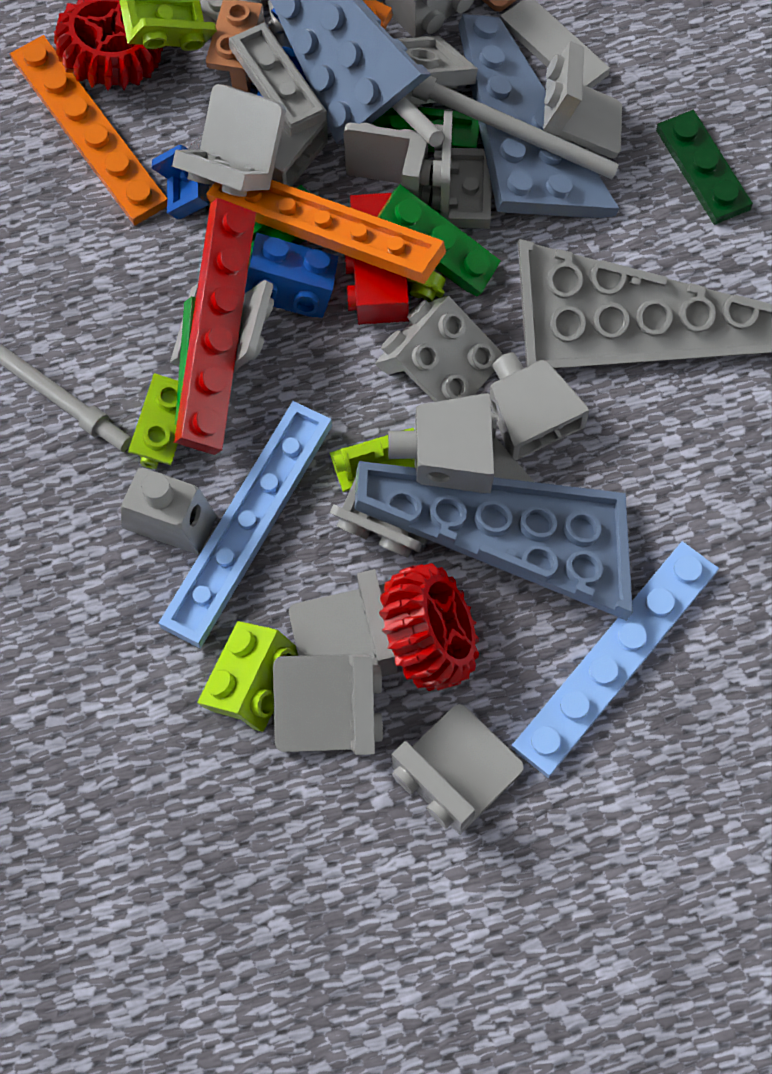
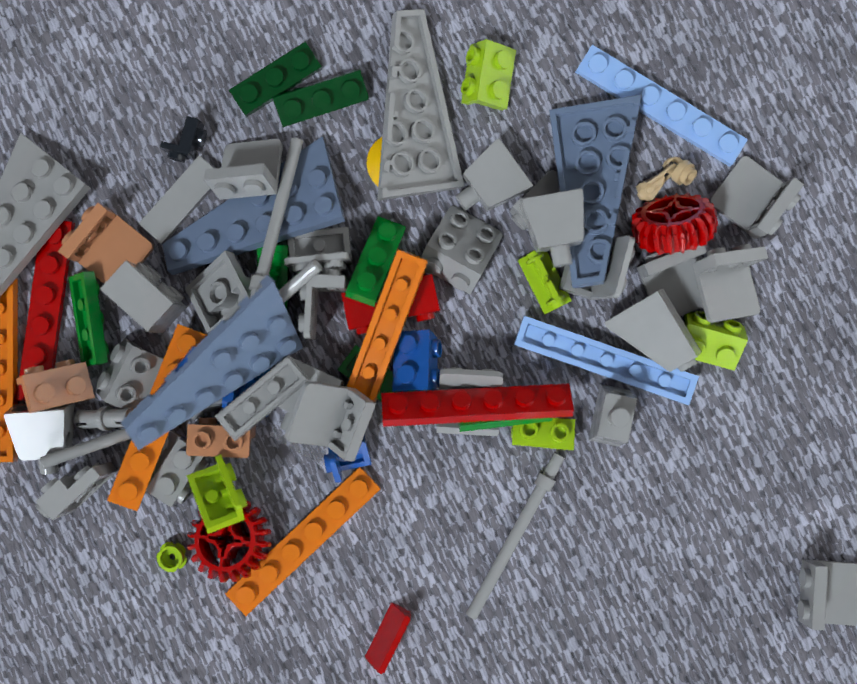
camera: 105 degrees left, 20 degrees up
none -> black bracket [160,116,207,163]
none -> dark green plate [273,68,369,127]
none -> lime bracket [461,39,516,110]
none -> light grey slope [604,288,701,372]
none -> tan piece [636,157,697,202]

